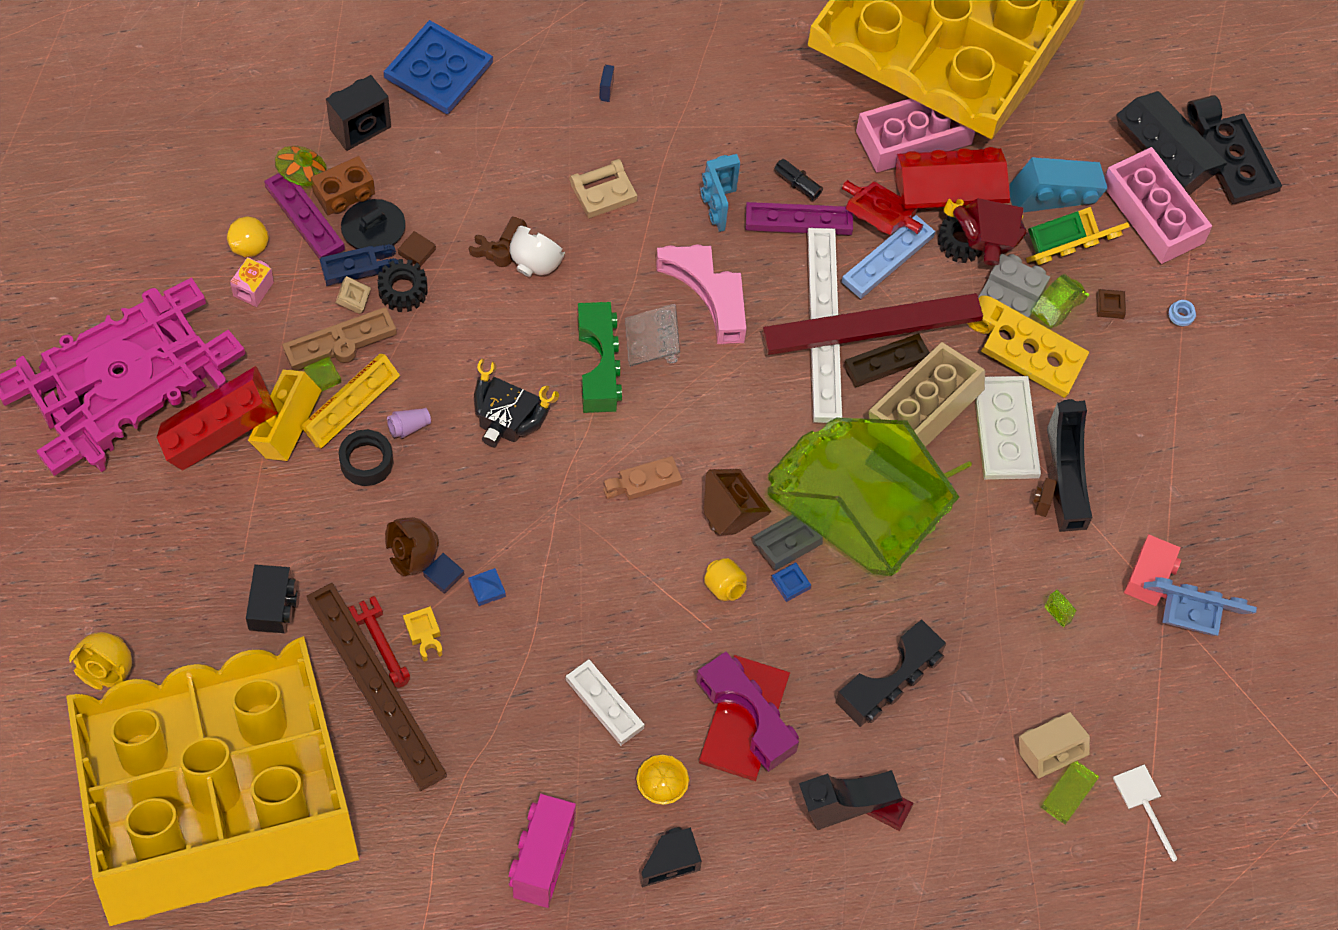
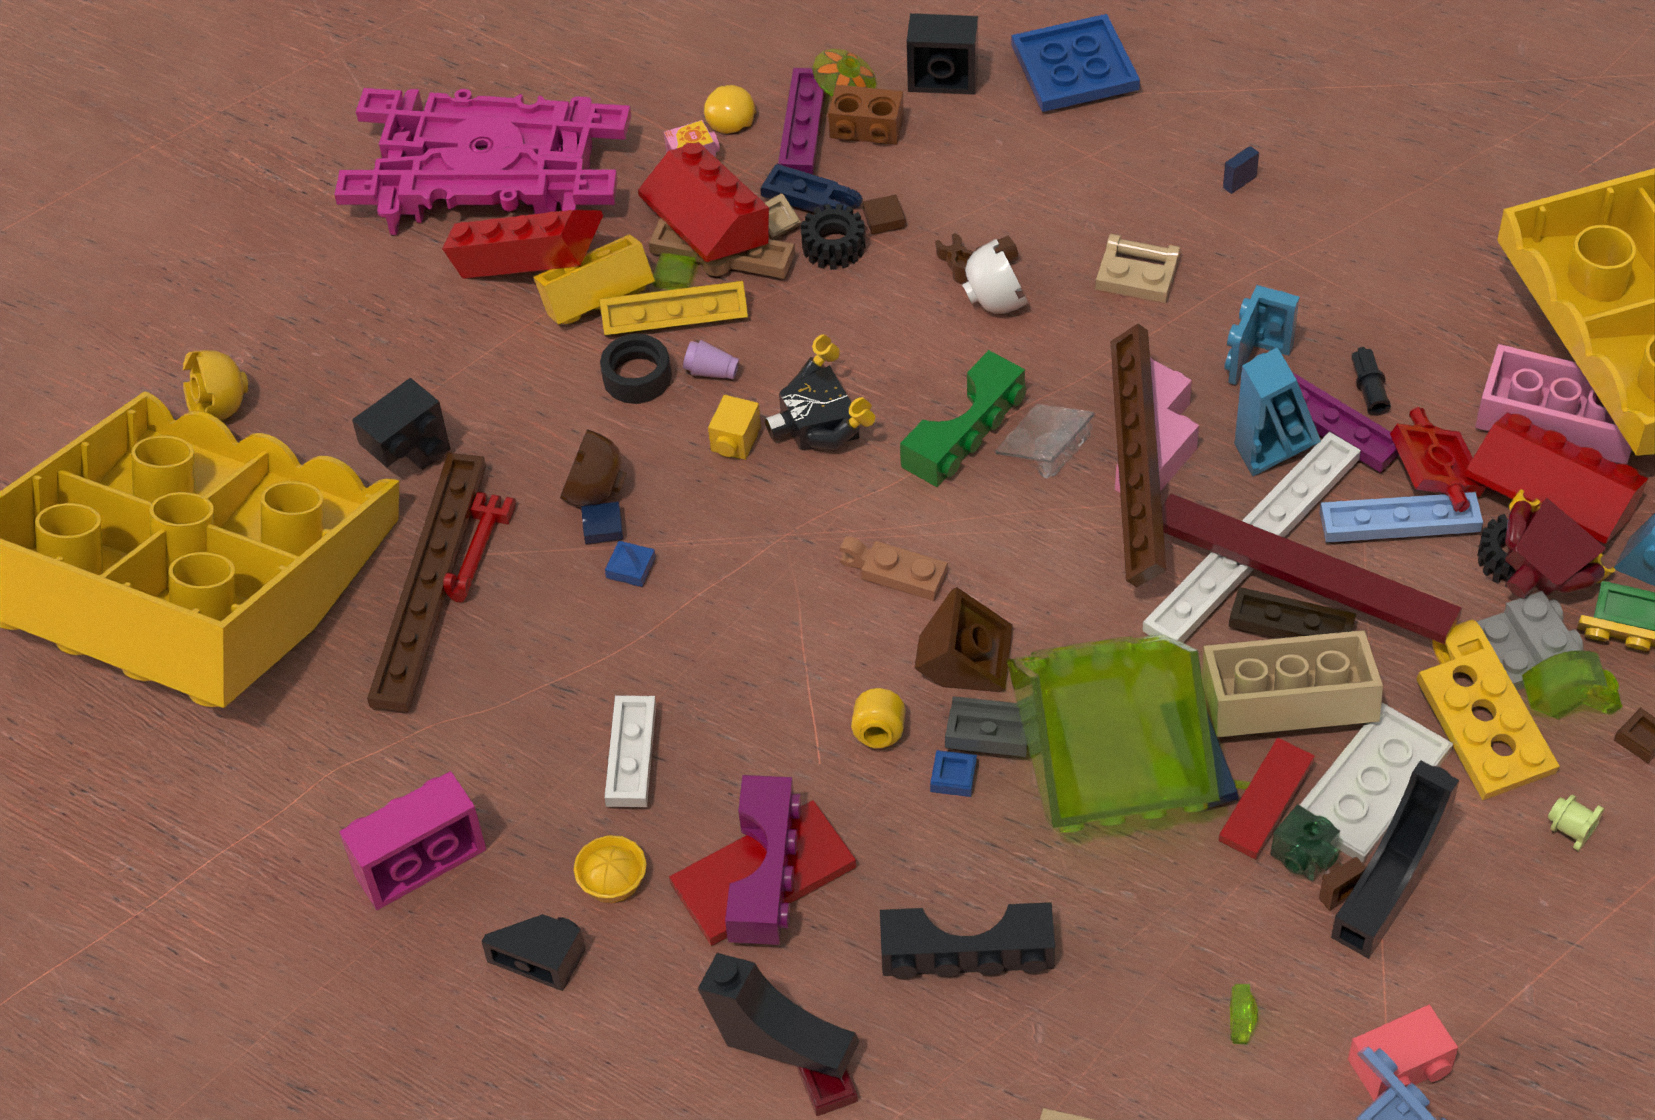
camera: 50 degrees right, 10 degrees down
black shield [341,199,406,249] -> none
yellow plate [403,606,442,662] -> none
none -> red slope [638,142,769,262]
none -> yellow brick [708,395,761,460]
none -> reddish brown plate [1110,324,1166,587]
none -> red tile [1218,737,1315,860]
none -> dark azure wedge [1234,347,1321,477]
none -> clear green brick [1270,804,1341,881]
none -> yellowish green brick [1548,794,1605,851]

